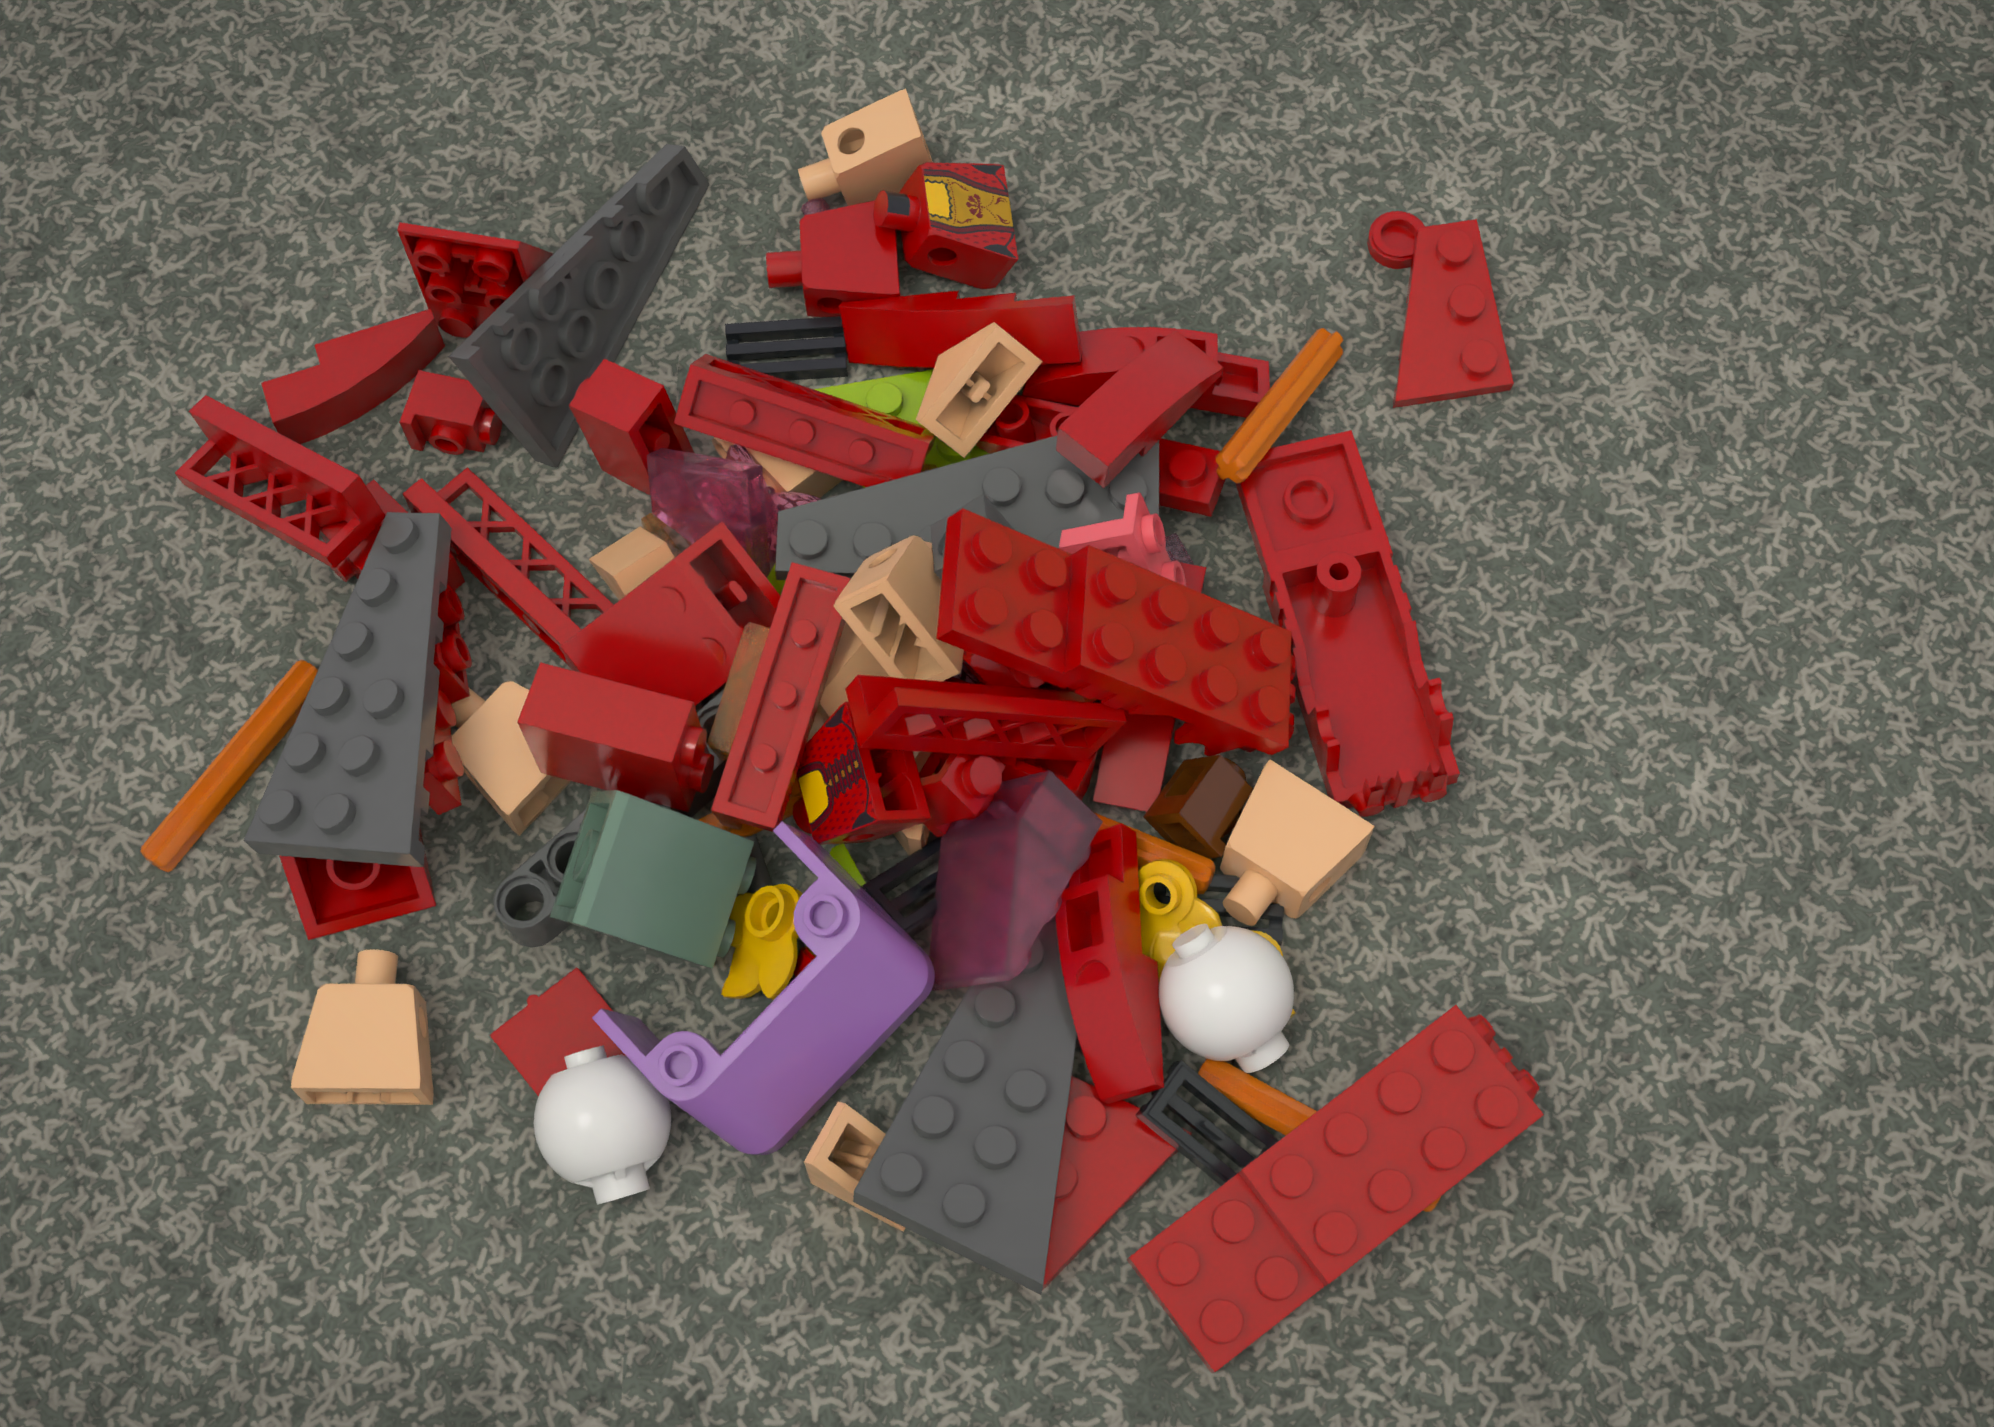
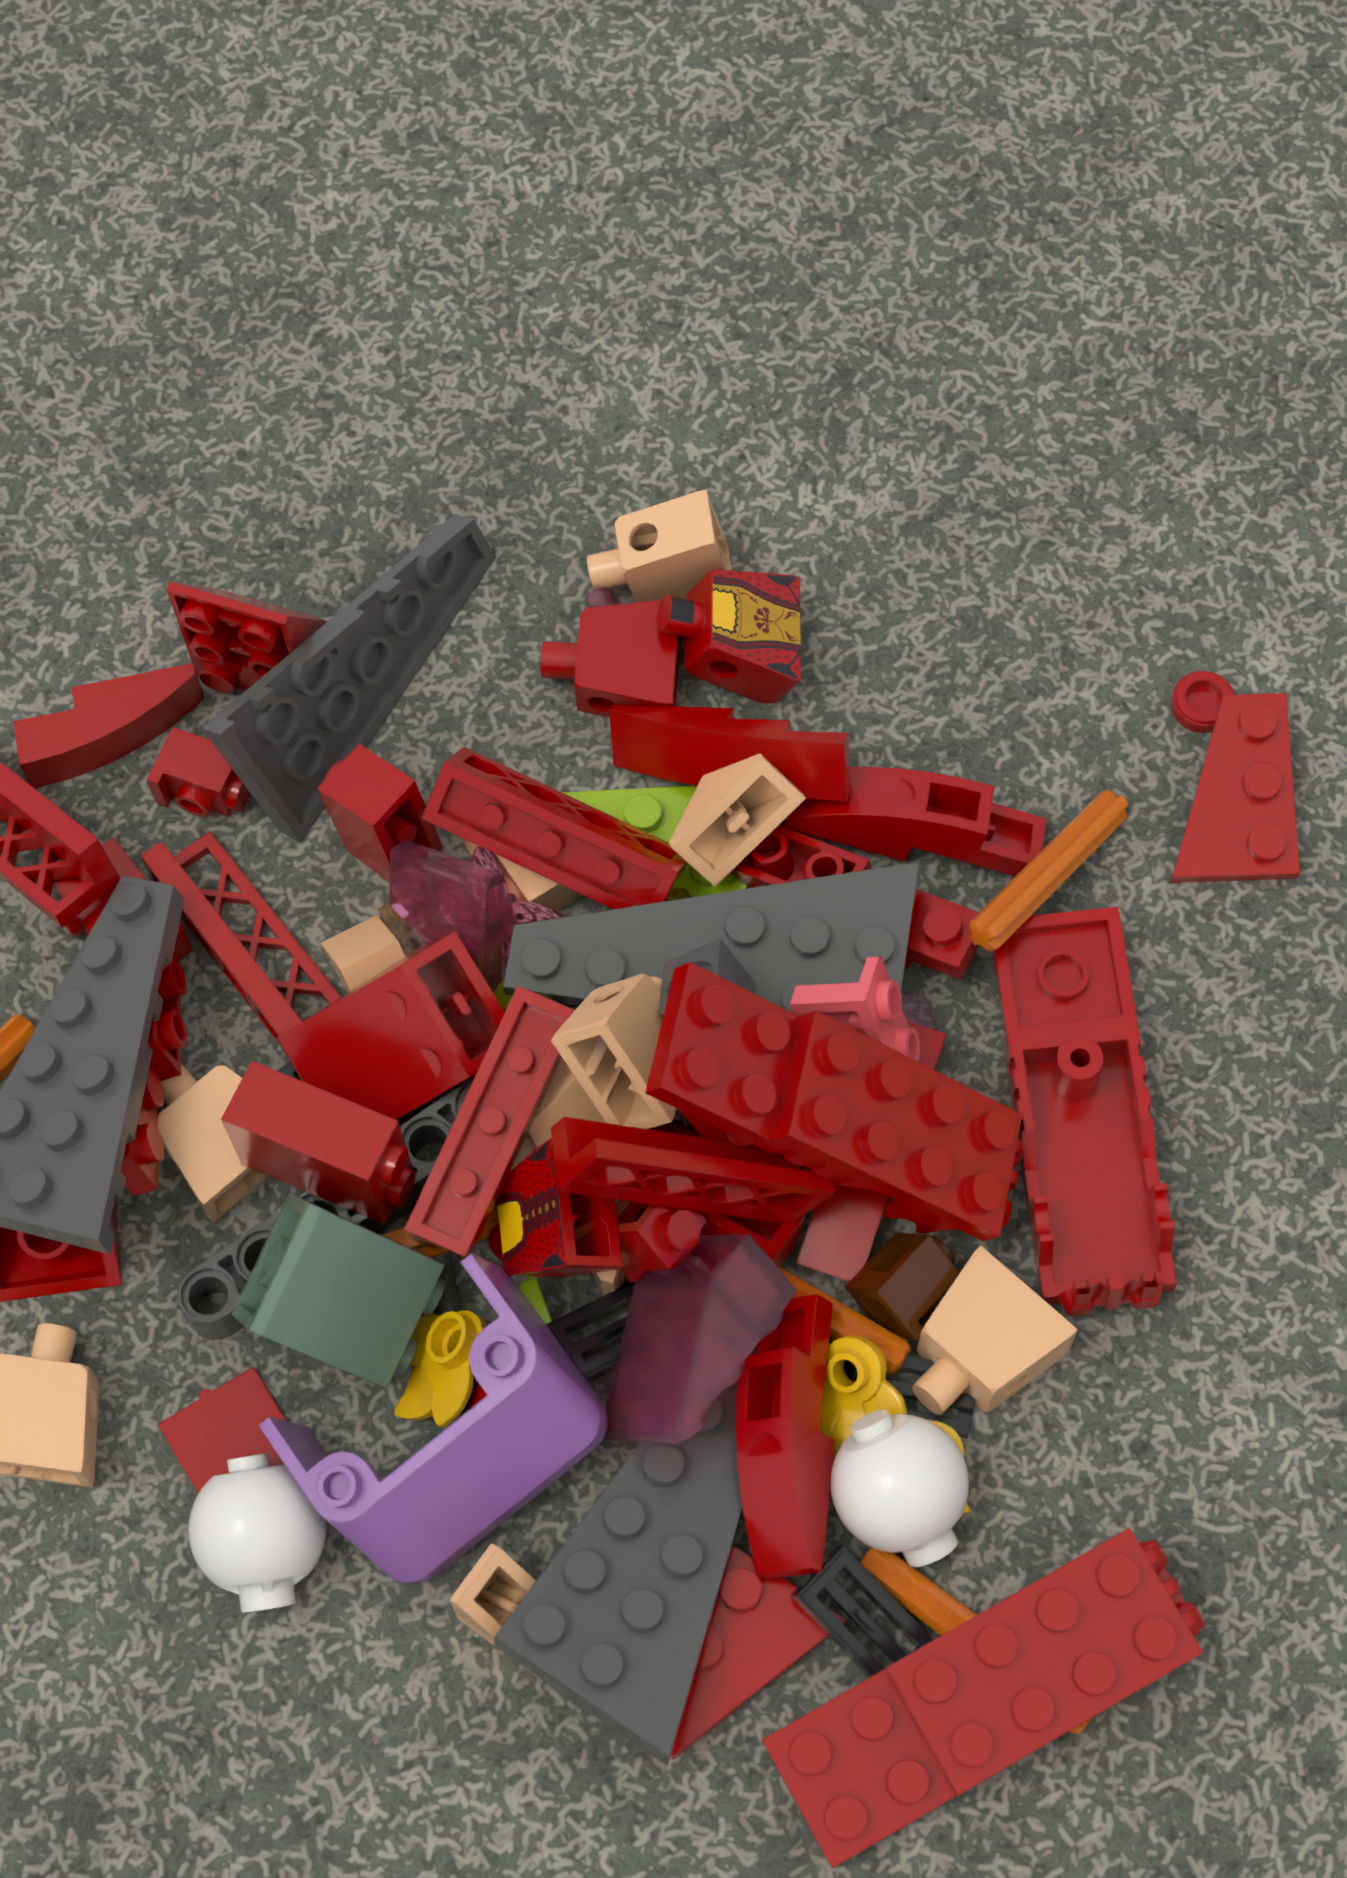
camera: 10 degrees right, 0 degrees up
clear orange tile [707,622,770,761] -> none
black tile [725,316,848,381] -> none
red slope [1056,331,1224,488] -> none

